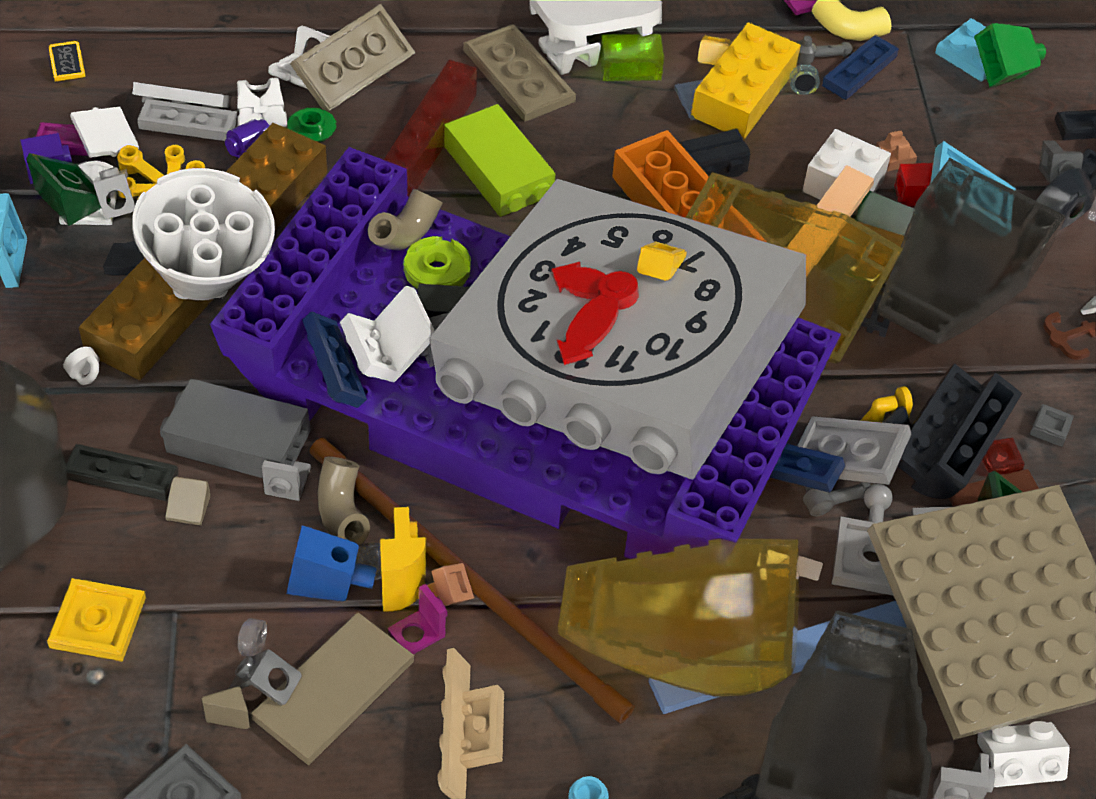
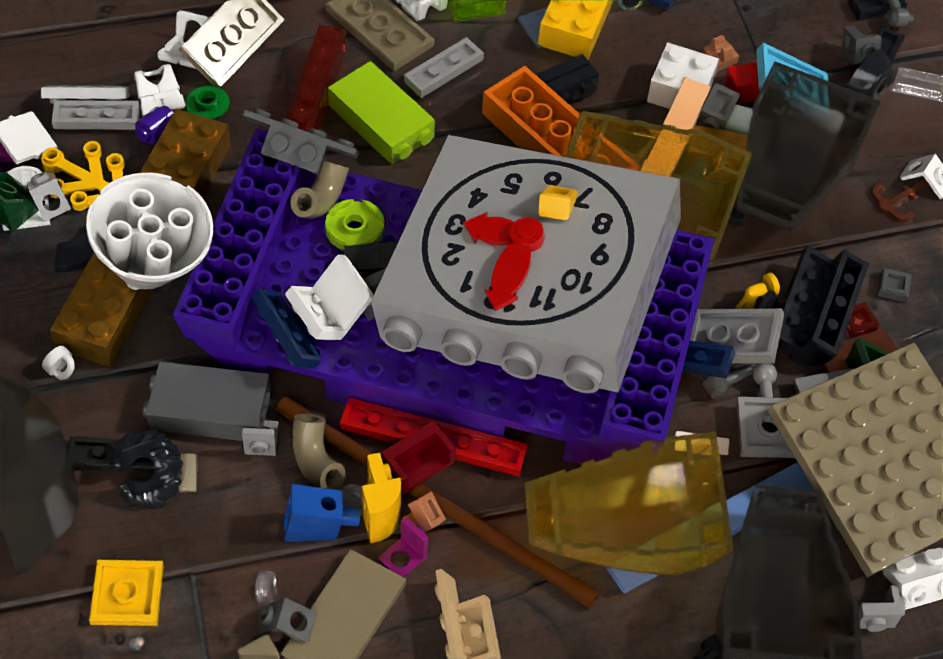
camera: 10 degrees left, 5 degrees up
none -> black piece [110,429,183,508]
none -> dark grey bracket [243,108,359,175]
none -> red plate [340,397,528,477]
none -> dark red panel [381,420,456,495]
none -> light grey plate [404,37,484,98]
none -> dark grey bracket [698,83,740,130]

